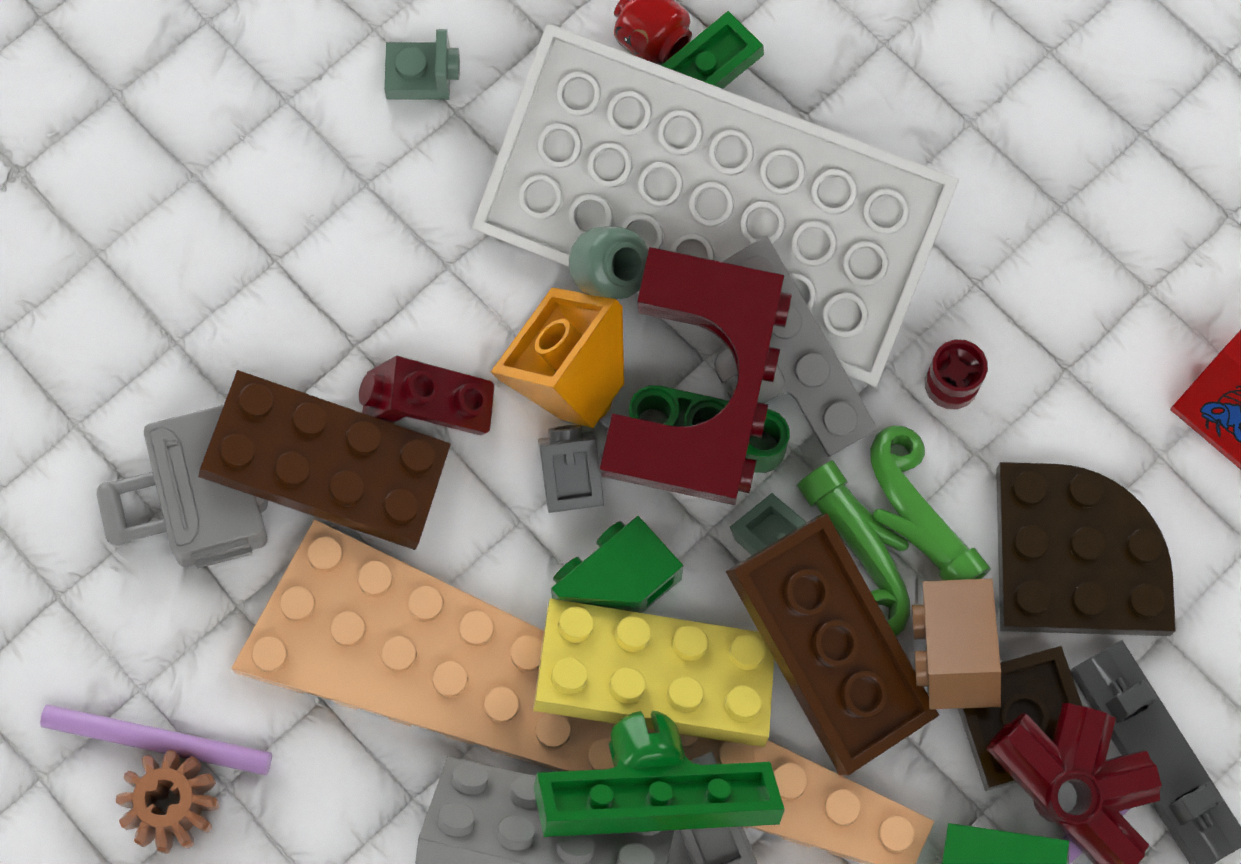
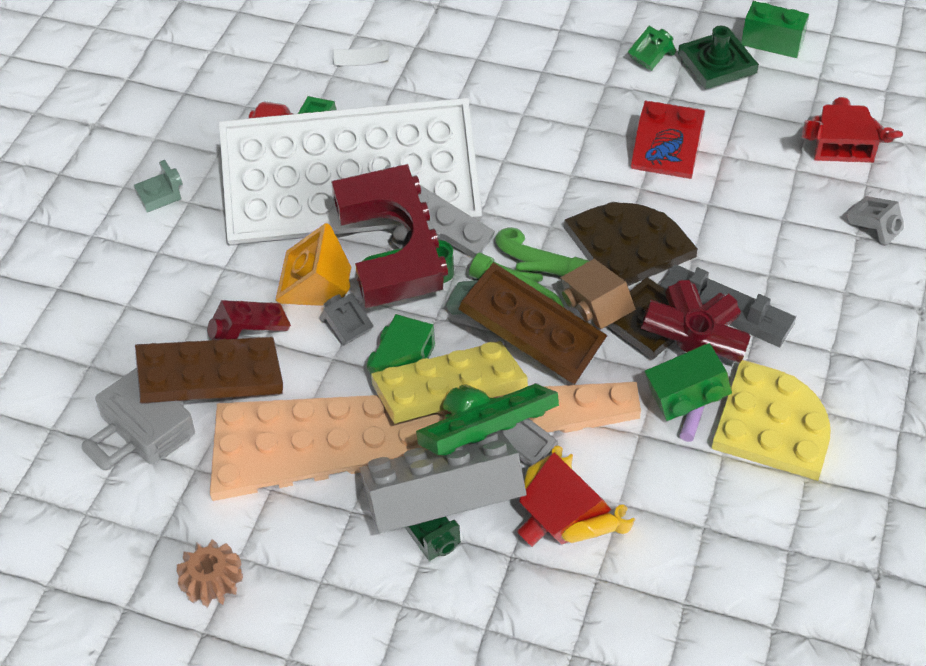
camera: 25 degrees left, 20 degrees down
lavender bar [40,705,272,775] -> none
sand green head [569,226,649,300] -> none
dark red wheel [925,339,988,409] -> none

